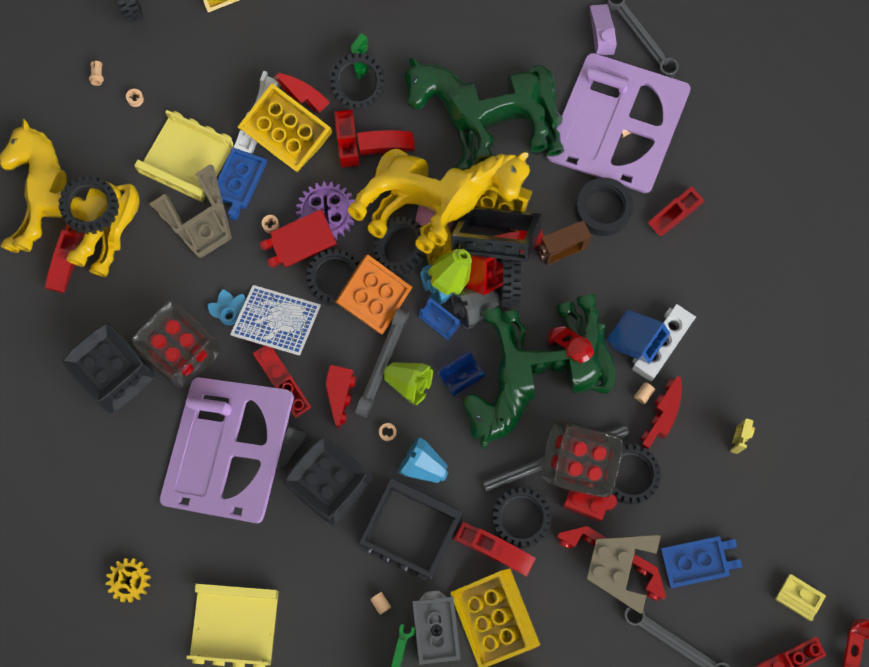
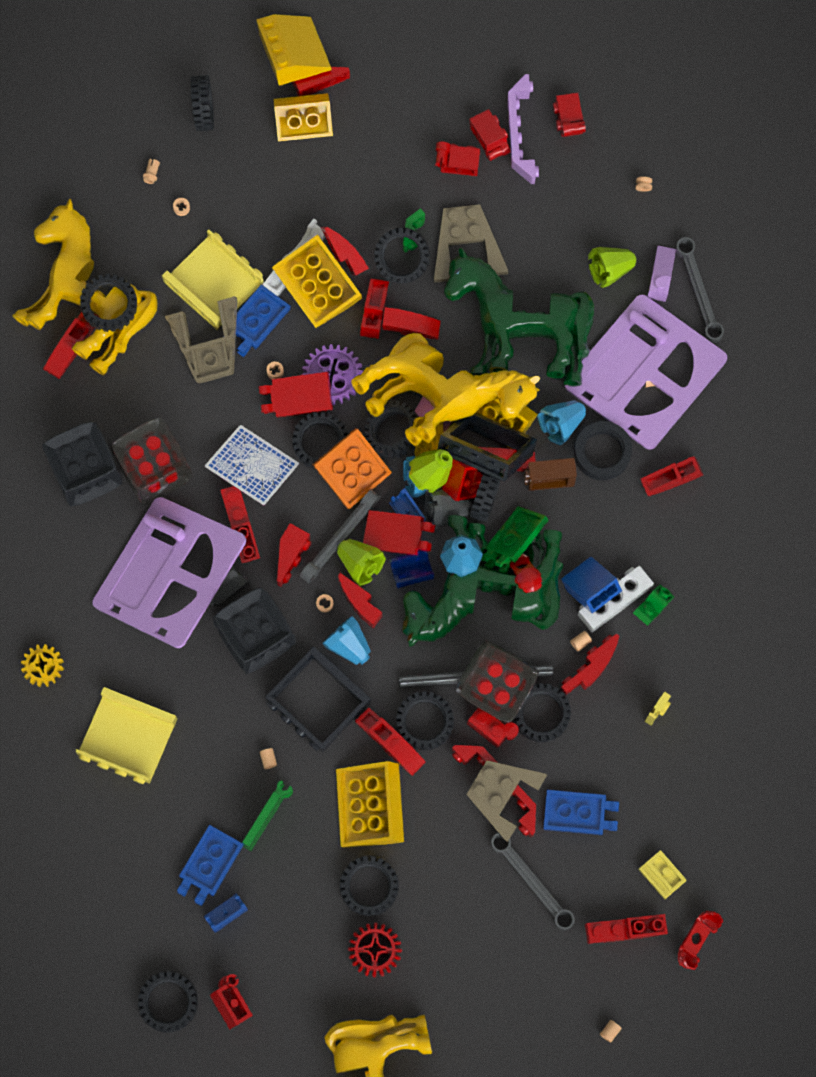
camera: 15 degrees right, 0 degrees up
dark azure plate [208,290,246,326] -> none
dark grey piece [413,591,461,665] -> none
none -> red slope [338,573,382,628]
none -> red tile [363,510,436,555]
none -> dark tan wing [434,204,508,283]
none -> dark azure cone [440,534,482,577]
none -> green tile [481,506,549,574]
none -> dark azure cone [537,400,586,445]
none -> lime cone [588,247,636,288]
none -> green slope [633,584,674,626]

